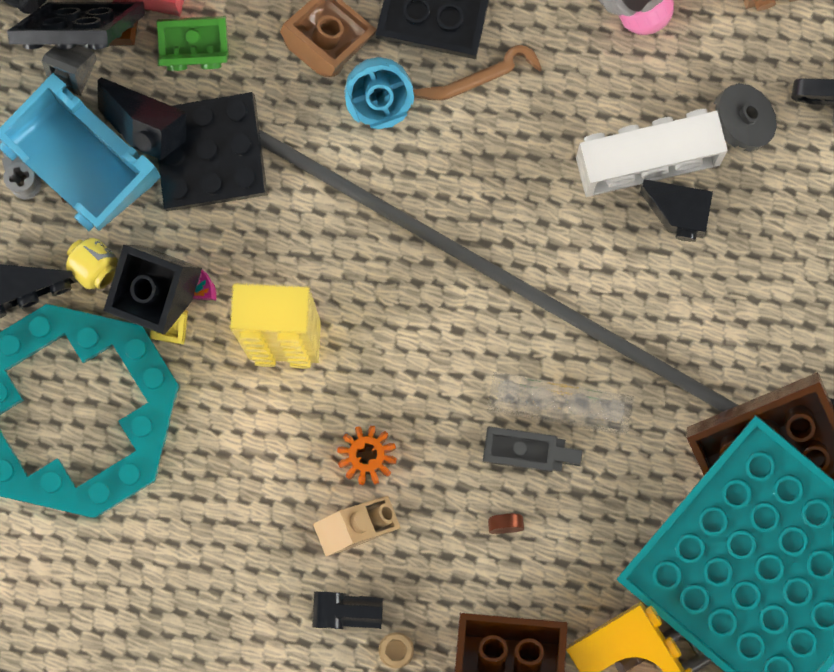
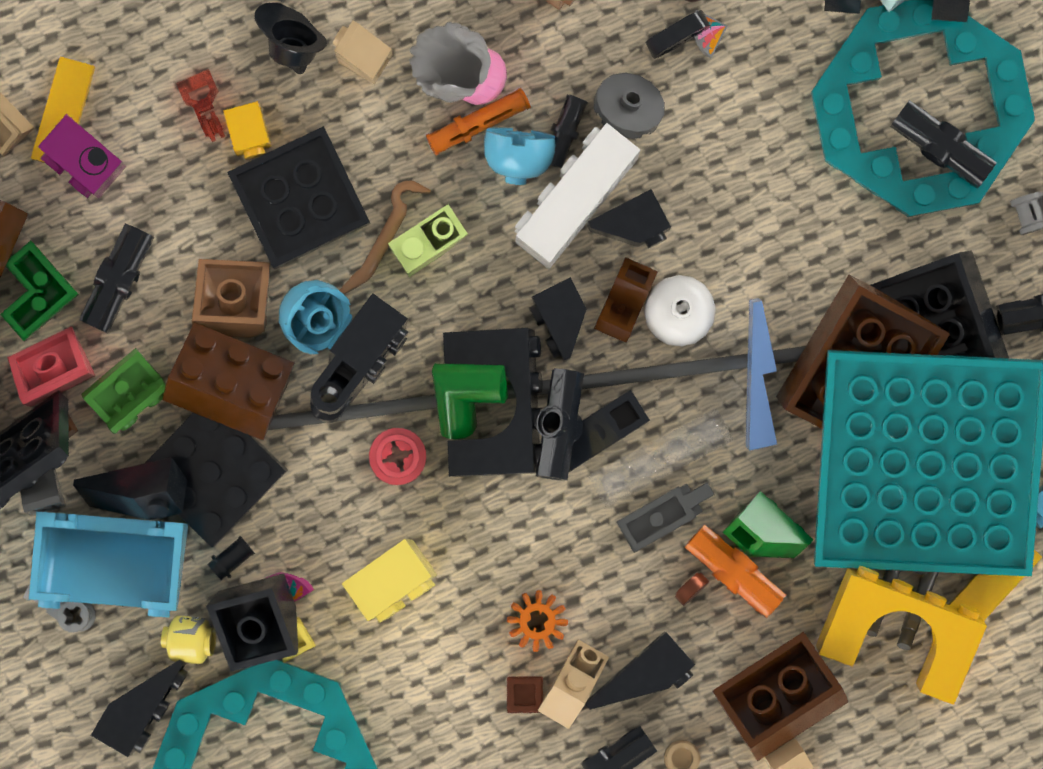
camera: 45 degrees left, 5 degrees up
none -> reddish brown brick [162,322,295,440]
none -> black pin [208,536,255,580]
none -> black brick [310,293,409,423]
none -> coral gear [369,428,426,485]
none -> yellowish green slope [388,204,468,277]
none -> orange pin [426,87,531,156]
none -> green brick [432,363,508,439]
none -> black arch [443,328,543,477]
none -> medium azure cylinder [484,127,556,185]
none -> copper tile [507,676,543,713]
none -> black slope [529,277,587,362]
none -> black piece [536,368,584,481]
none -> black pin [550,94,588,168]
none -> black slope [569,390,650,472]
none -> black slope [585,631,695,710]
none -> reddish brown slope [594,257,658,343]
none -> white cylinder [644,275,716,347]
none -> orange piece [684,524,786,618]
none -> green slope [722,491,814,558]
none -> medium blue slope [746,298,777,451]

